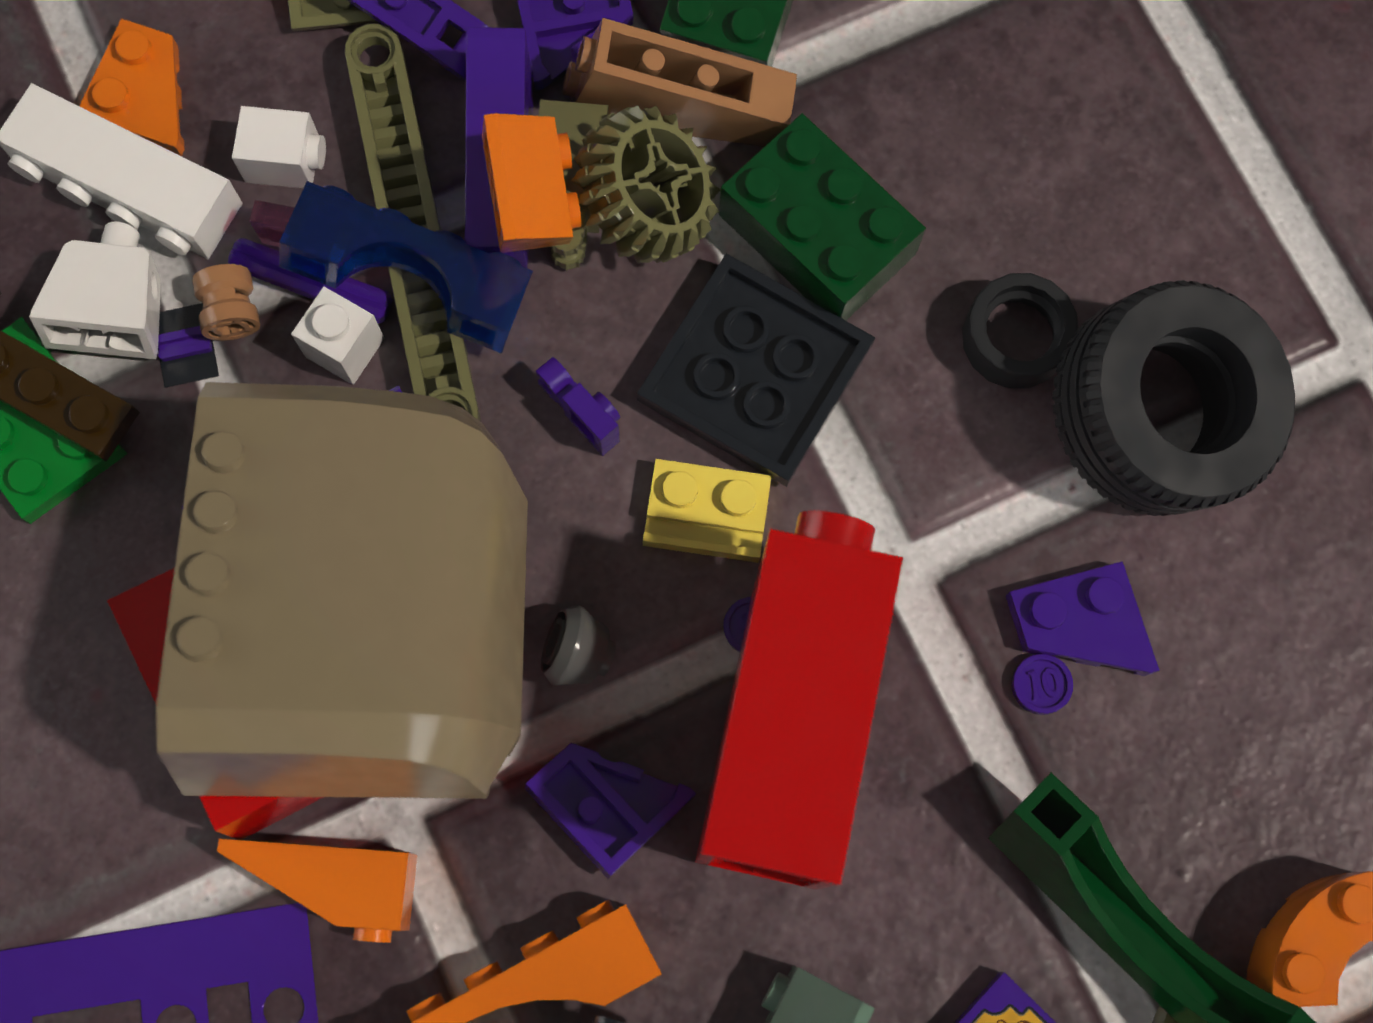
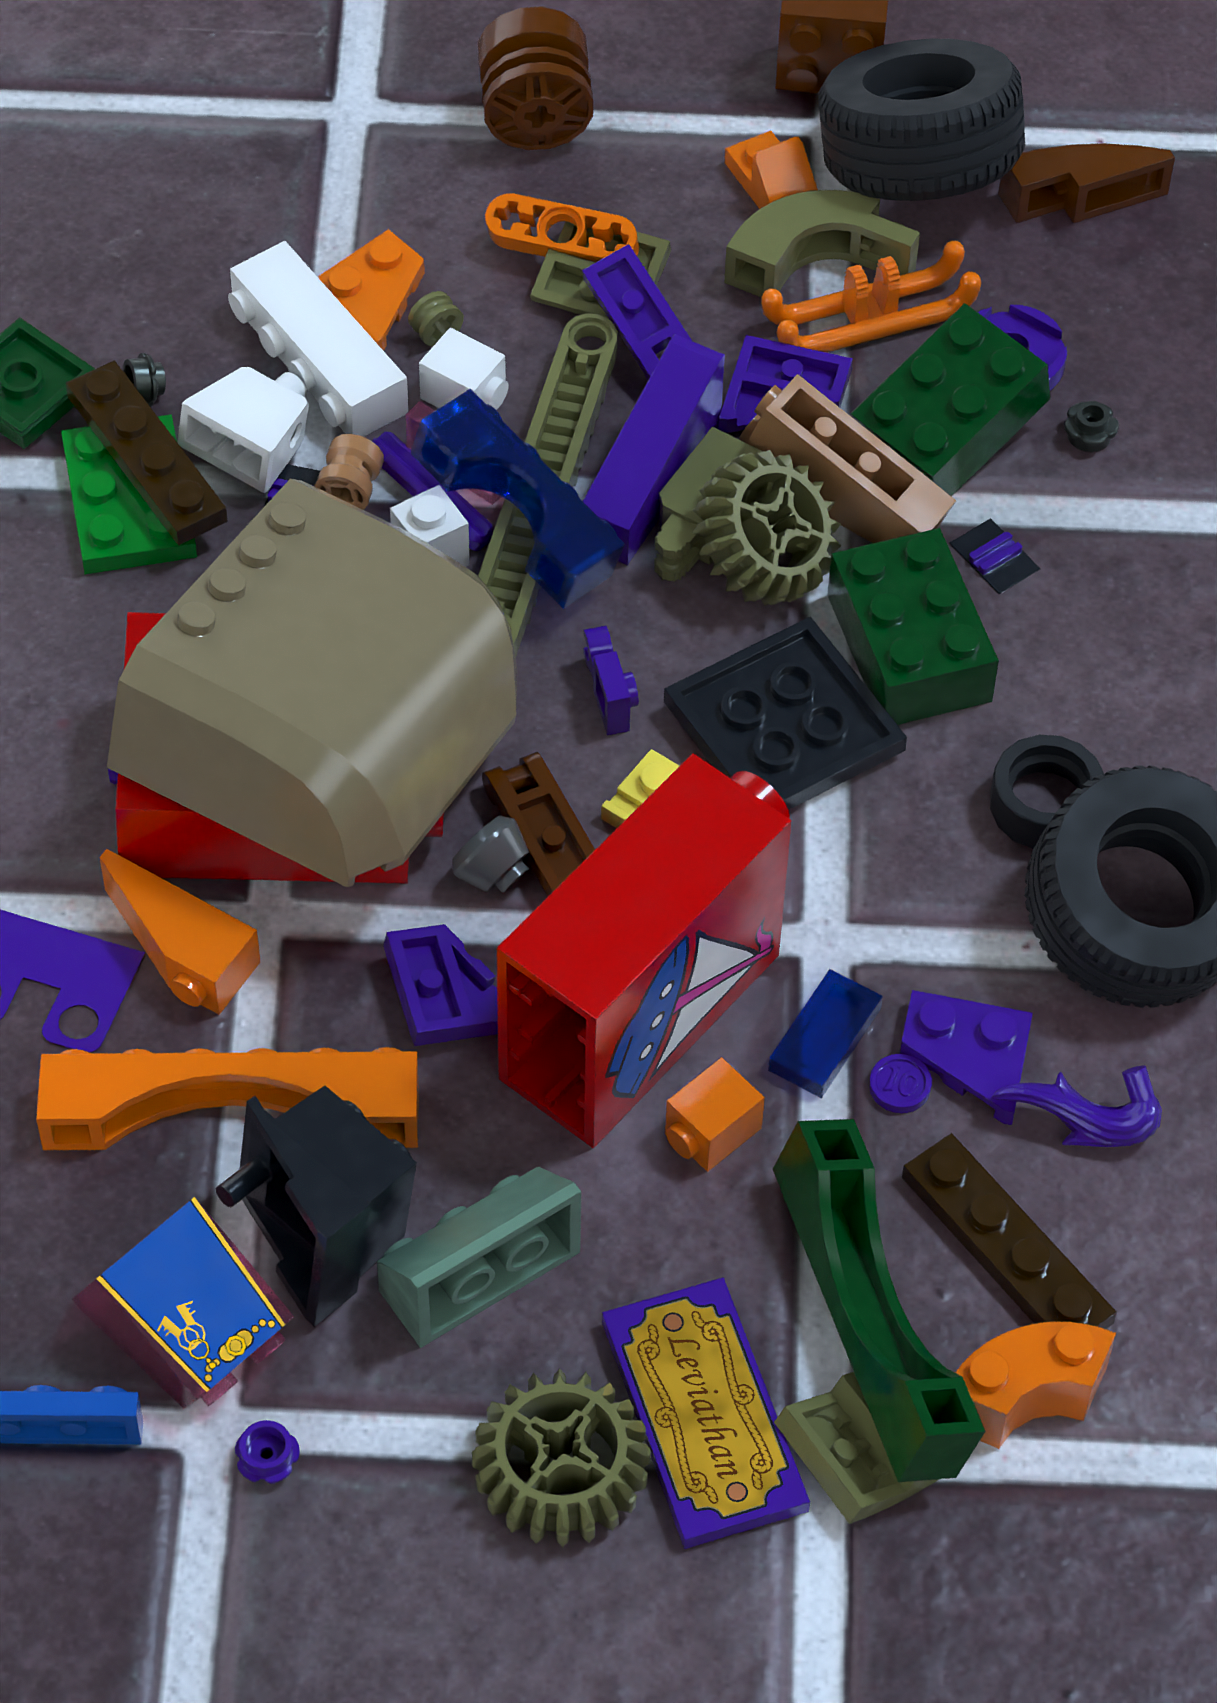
camera: 30 degrees right, 20 degrees down
orange slope [482,113,581,253] -> none
none -> olive bush [408,291,464,346]
none -> reddish brown plate [482,752,595,896]
none -> orange brick [665,1057,765,1172]
none -> clear blue tile [768,969,883,1099]
none -> dark brown plate [902,1133,1117,1329]
none -> black piece [949,518,1041,594]
none -> dark purple piece [991,1065,1162,1147]

